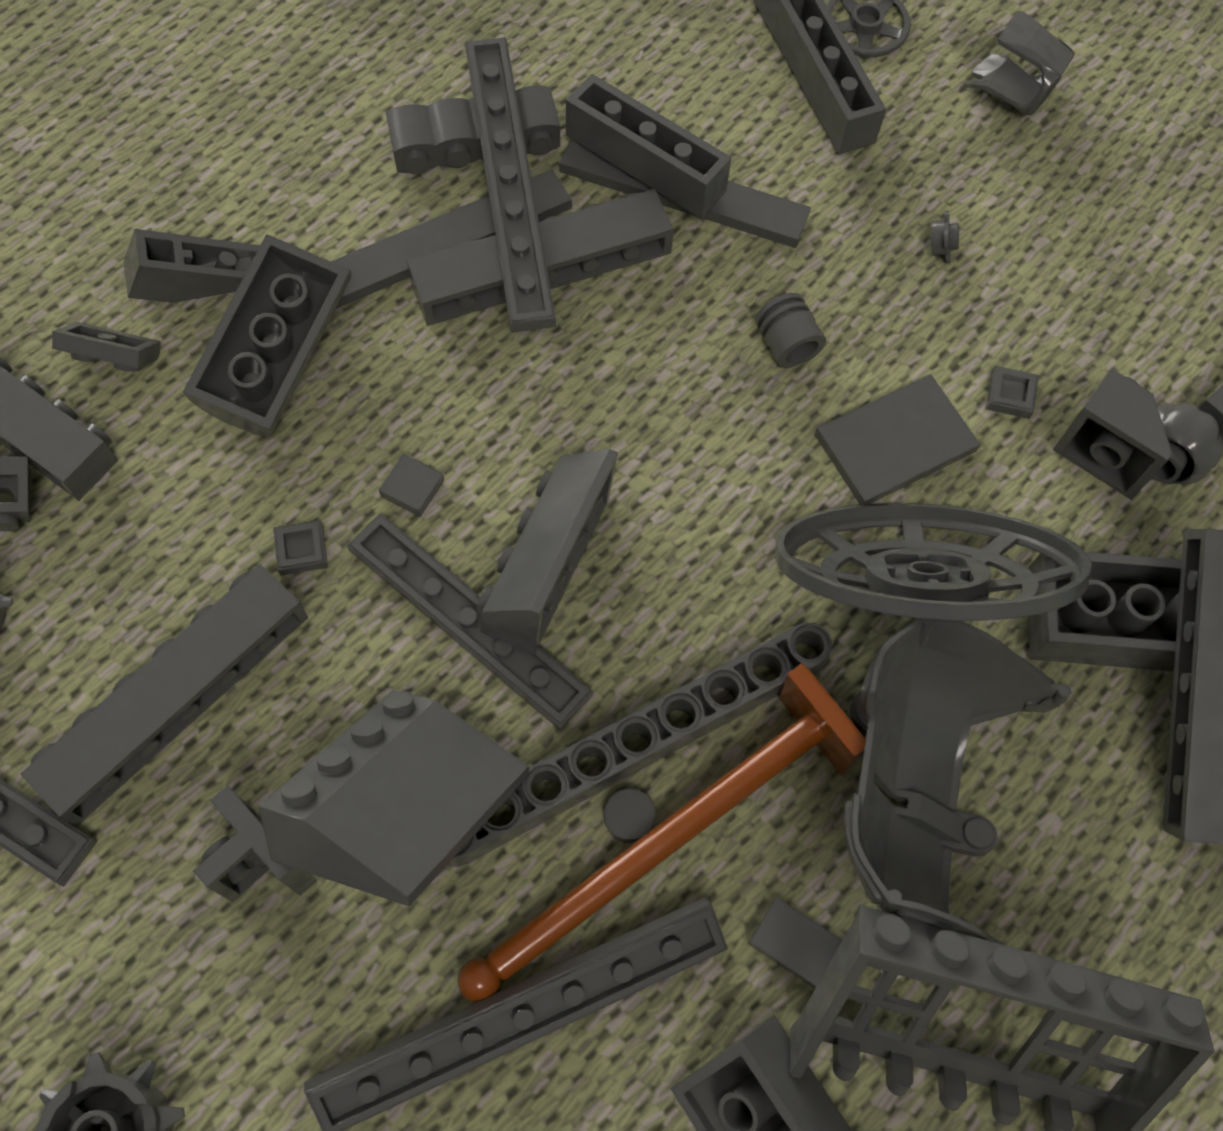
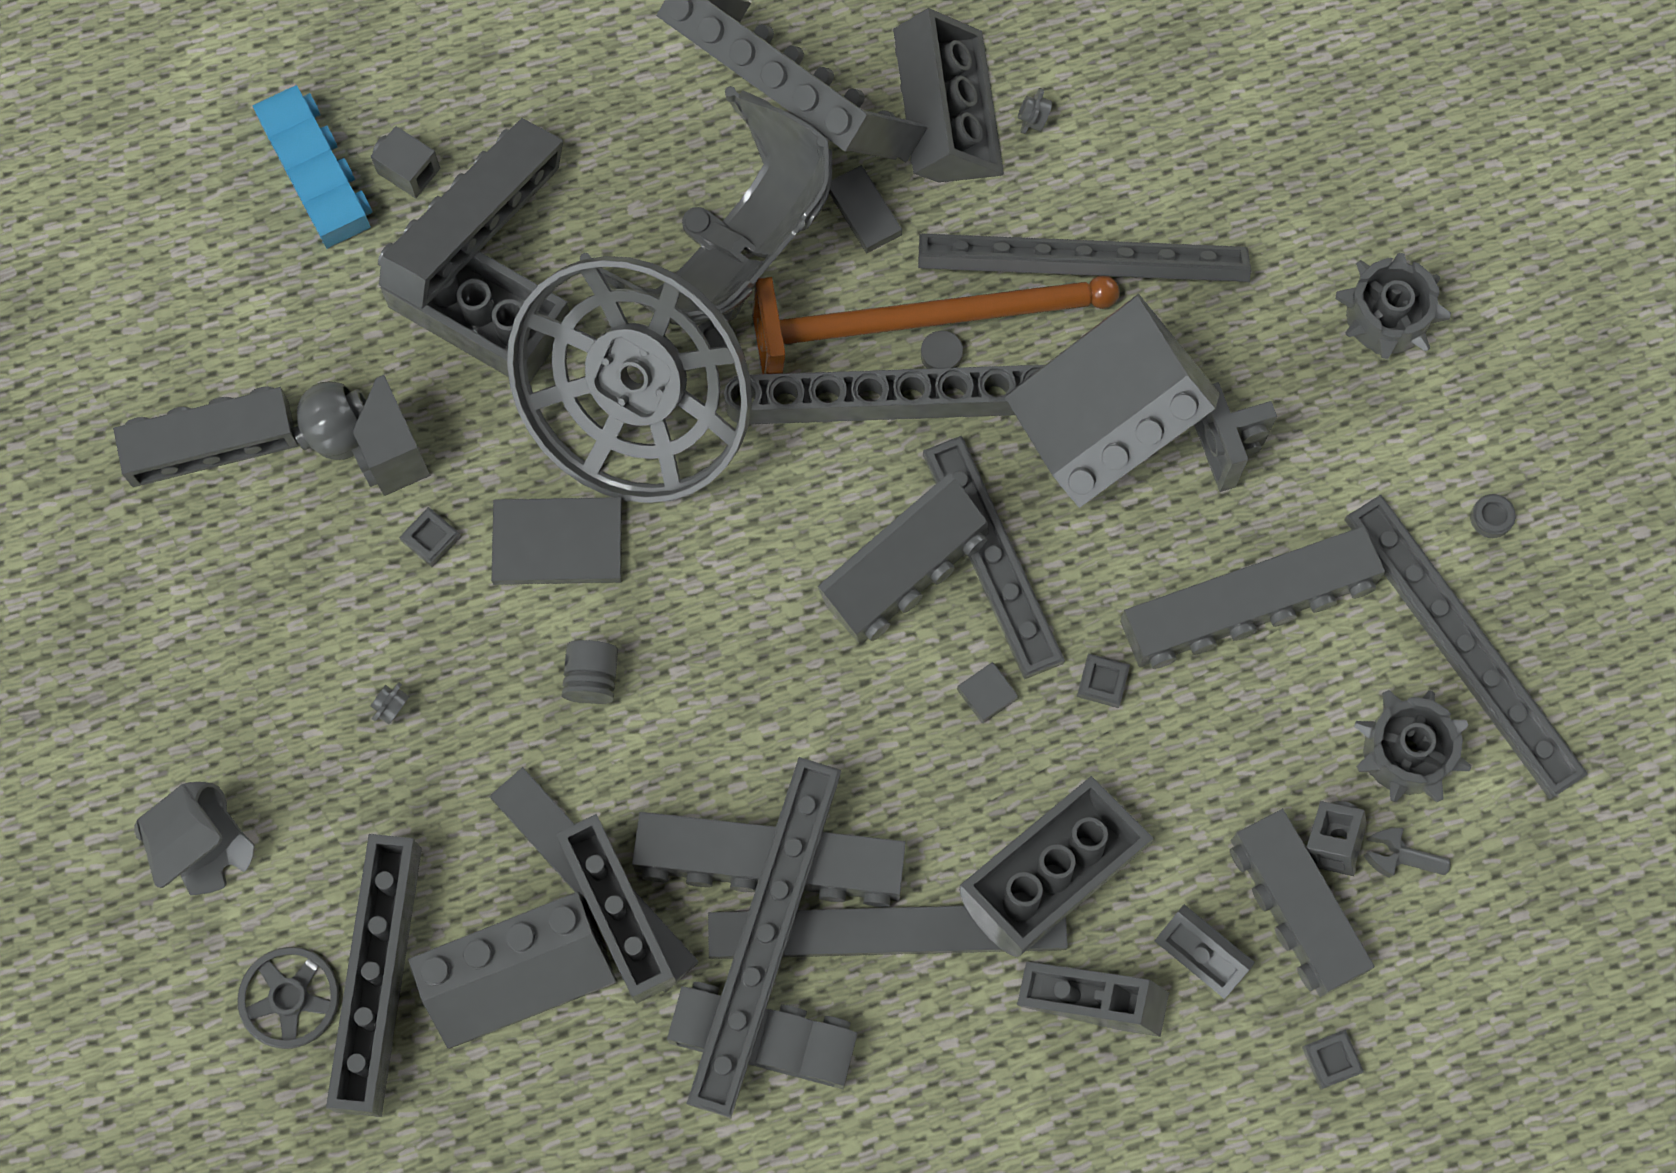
camera: 150 degrees left, 5 degrees up
none -> dark grey slope [408,892,618,1049]

